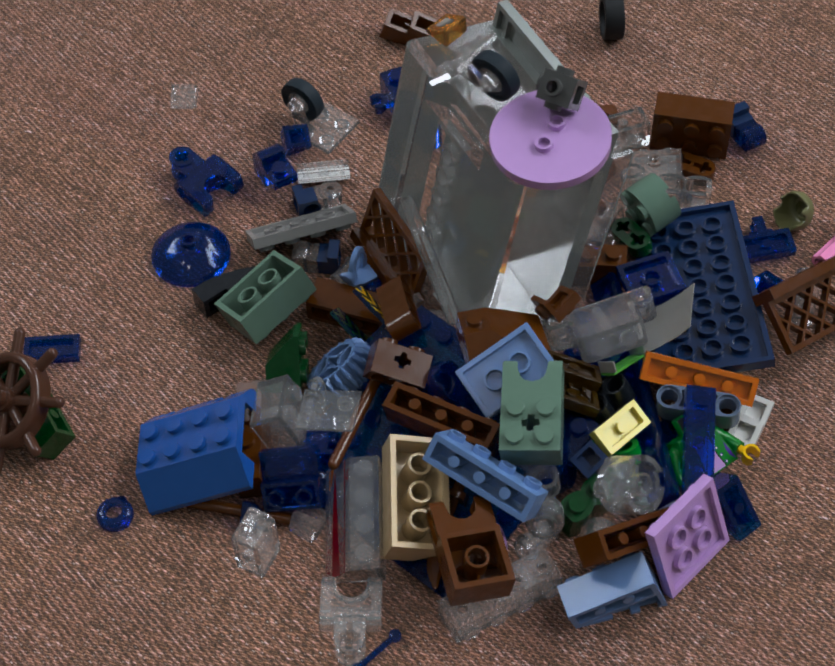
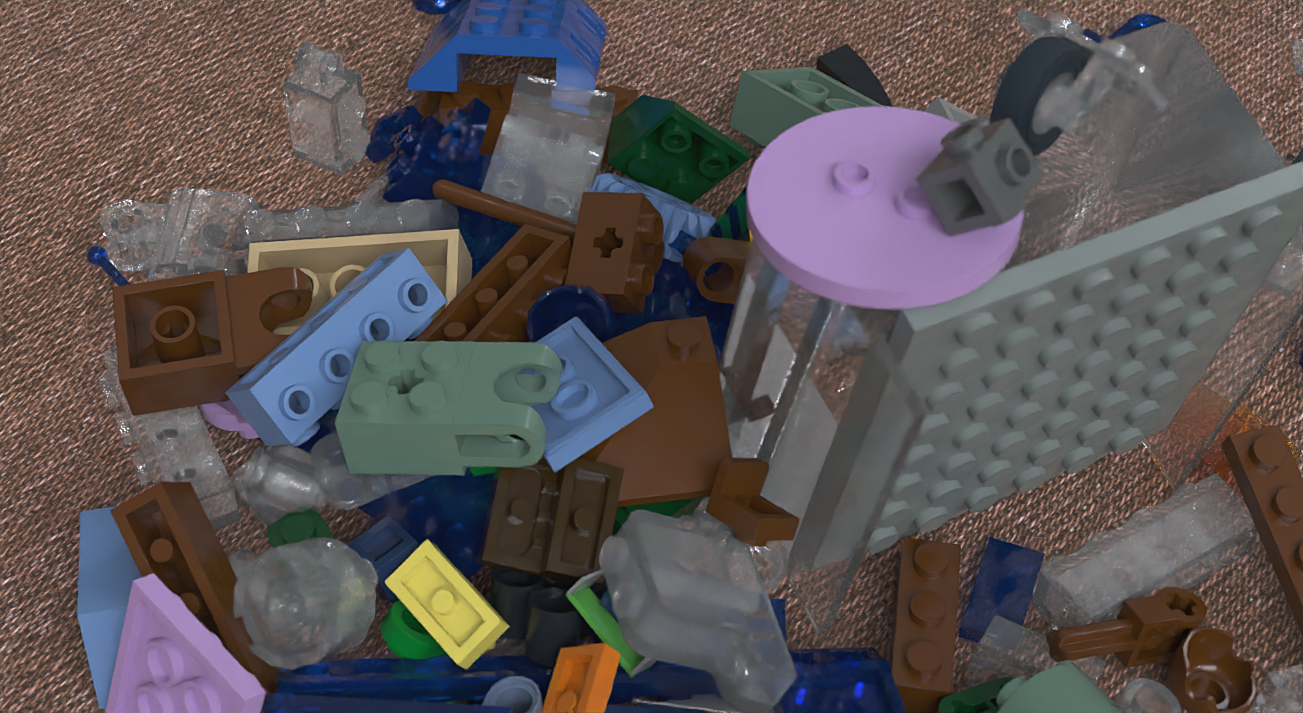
camera: 90 degrees right, 5 degrees down
clear blue dish [151,222,231,287] -> none
clear orange slope [426,13,467,47] -> none

